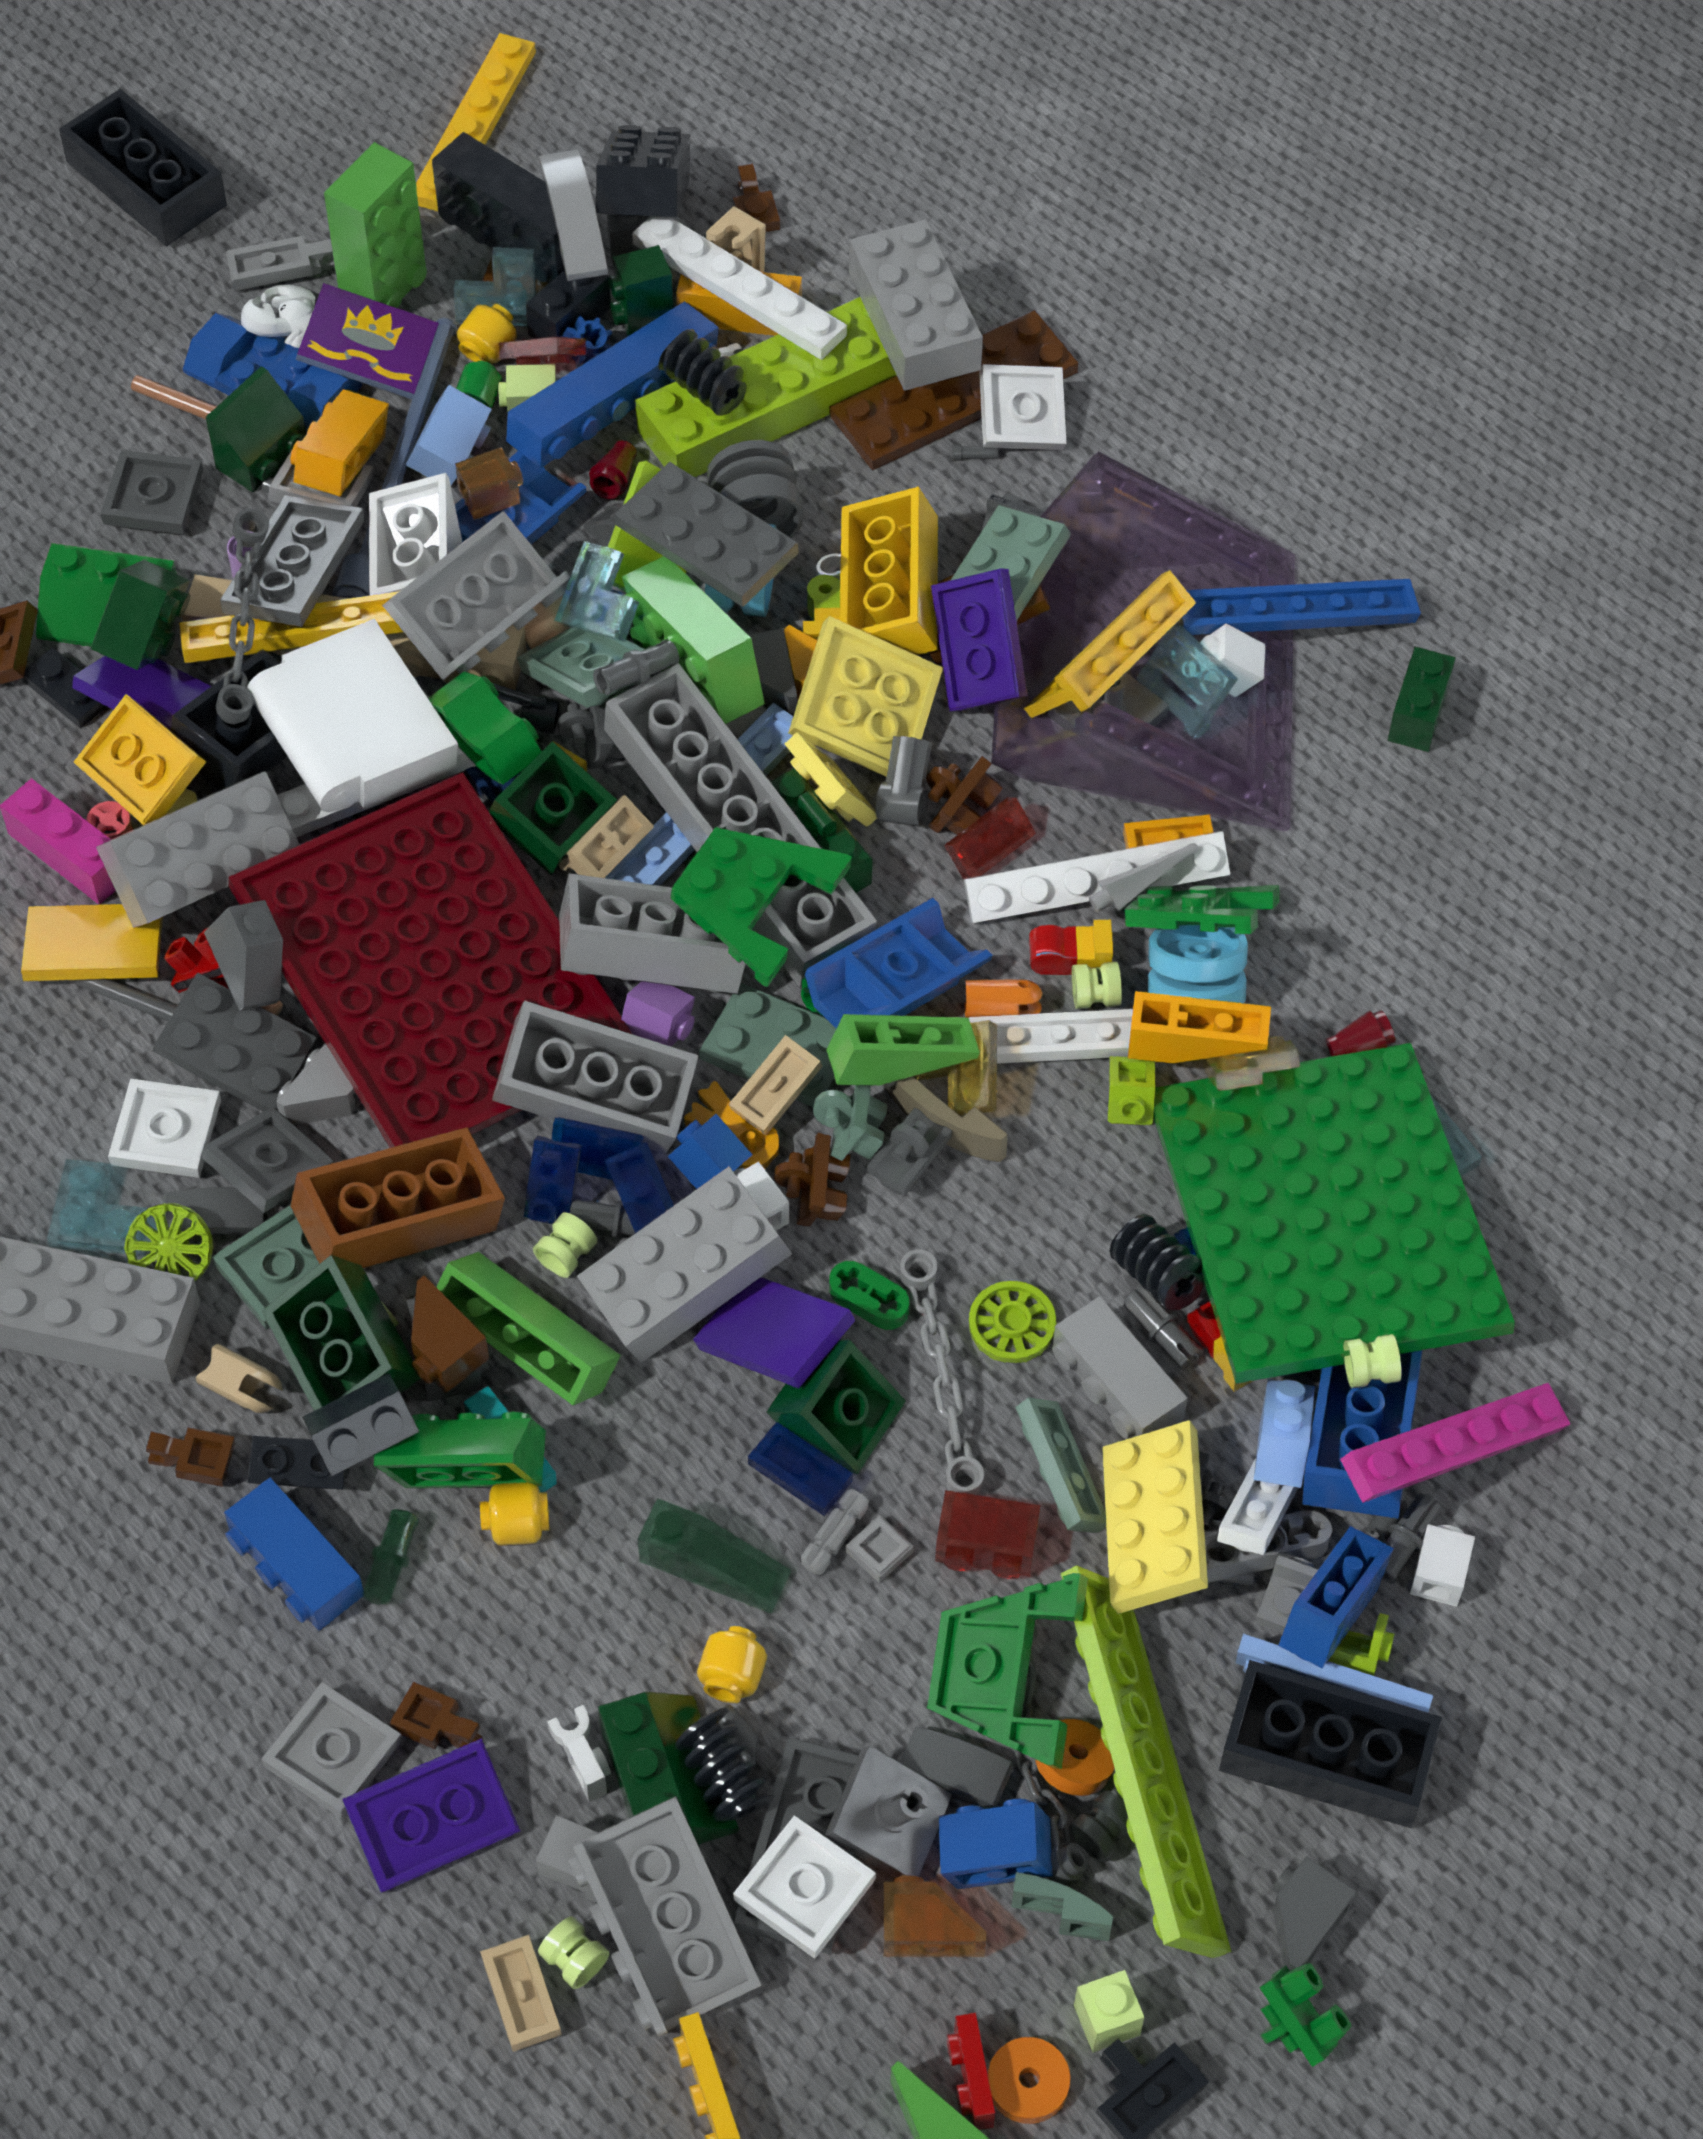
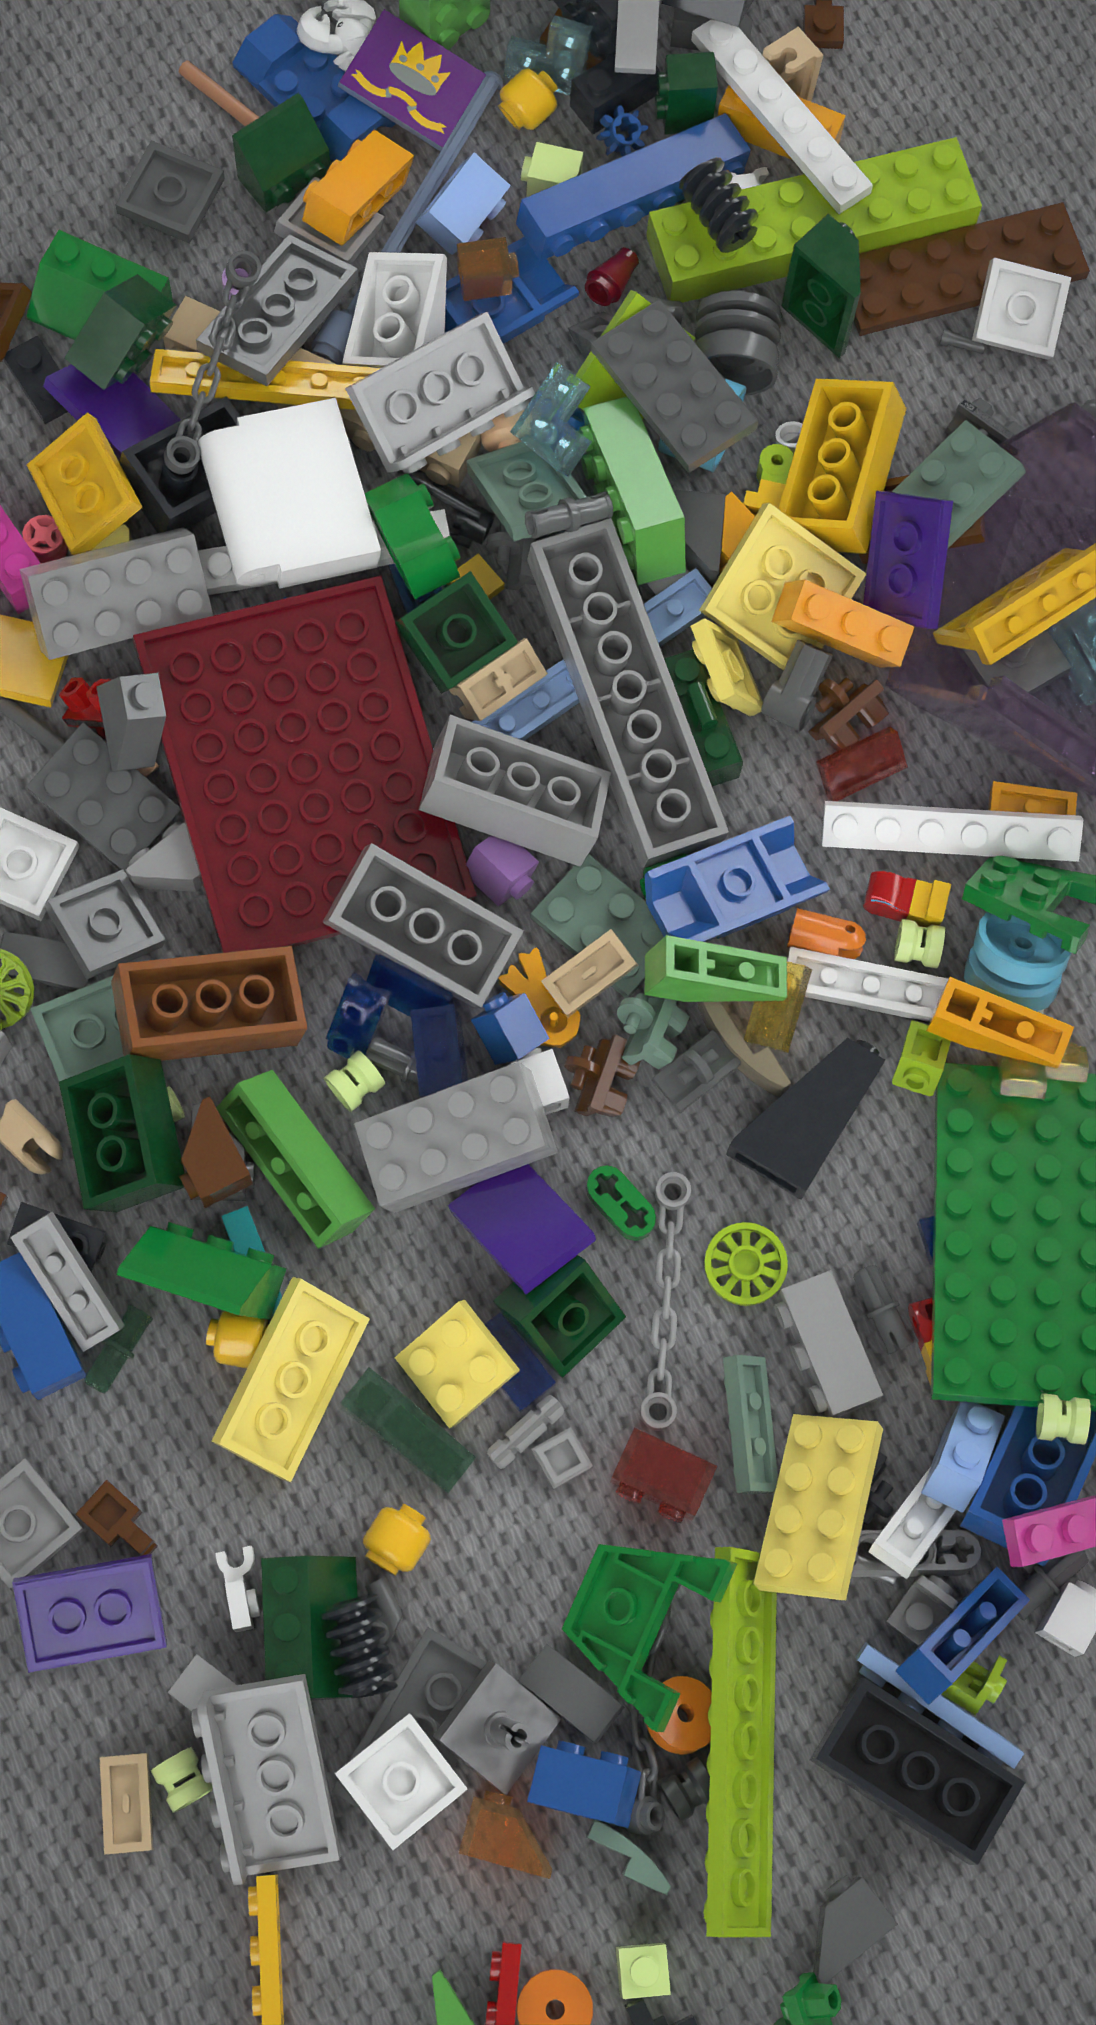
camera: 10 degrees right, 15 degrees up
black brick [302,1373,419,1476] -> none
green brick [456,361,502,415] -> none
clear red plate [499,337,586,365] -> none
green wing [670,827,852,987] -> none
light grey brick [849,219,983,391] -> none
light grey piece [1089,843,1198,913] -> none
black piece [1109,1214,1204,1311] -> none
none -> light grey plate [10,1211,125,1352]
none -> light yellow plate [211,1277,370,1482]
none -> light yellow plate [394,1300,520,1429]
none -> black slope [726,1037,885,1200]
none -> light orange brick [771,580,914,668]
none -> dark green slope [781,213,861,359]

